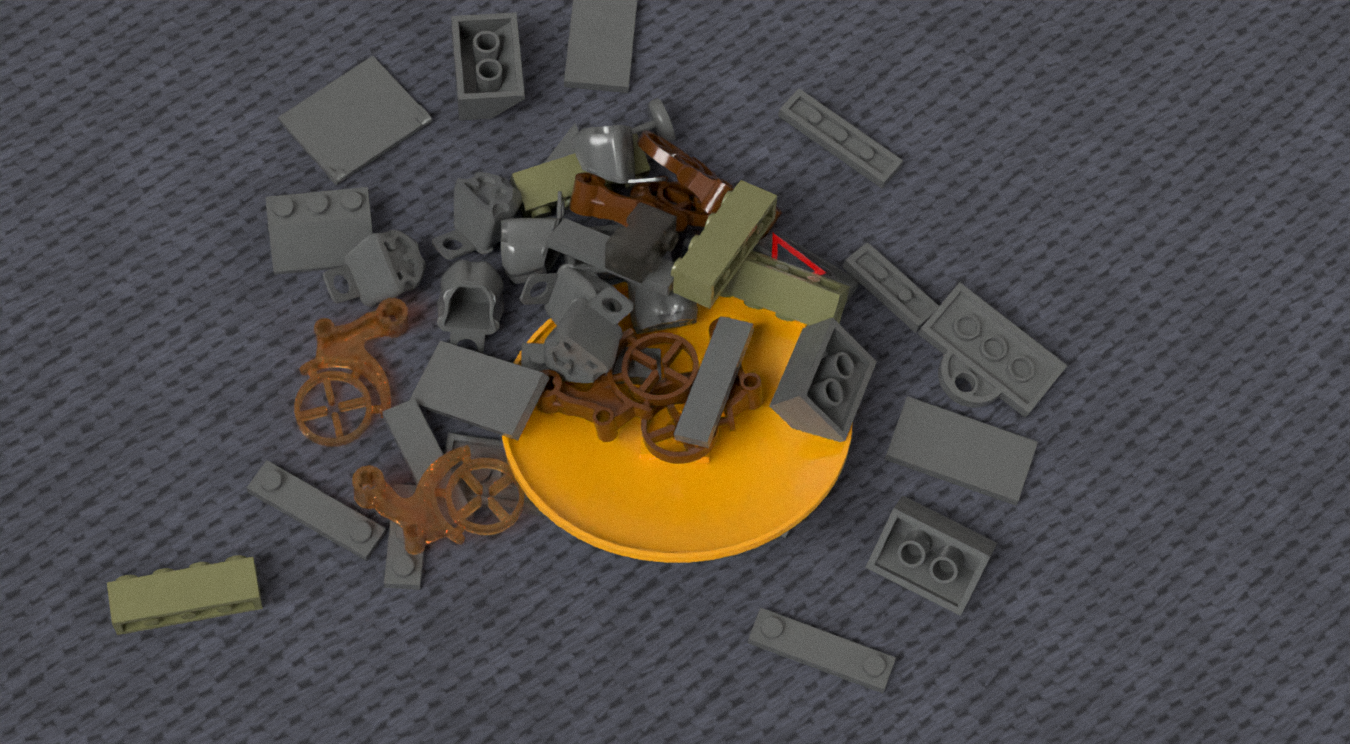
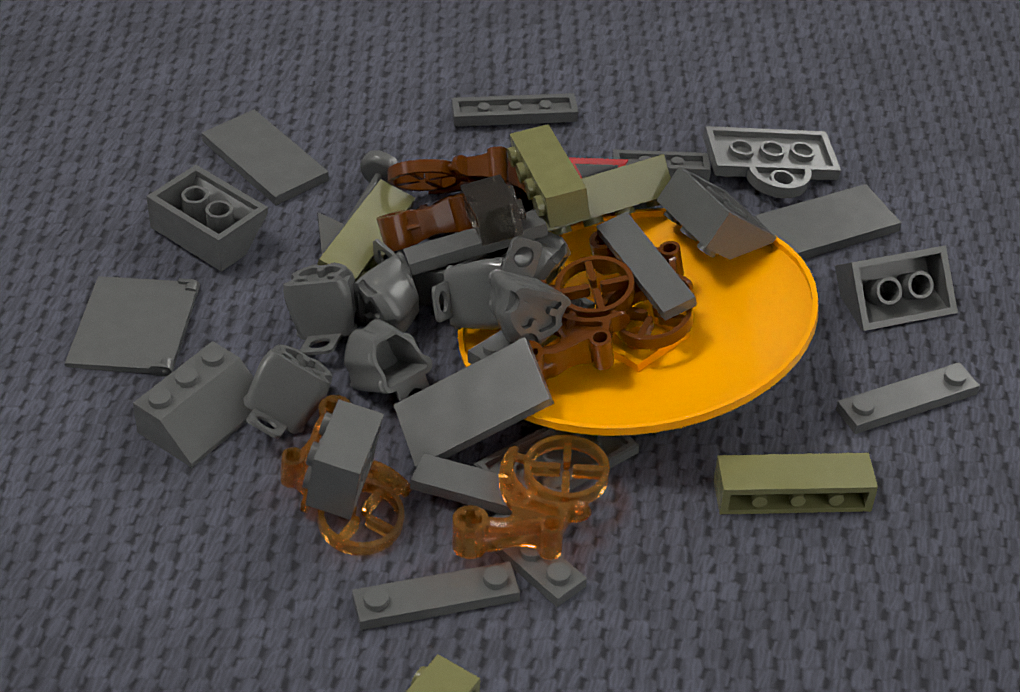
camera: 40 degrees left, 20 degrees down
dark grey piece [572,125,667,184] -> none
none -> dark grey brick [302,399,384,519]
none -> olive brick [713,453,878,514]

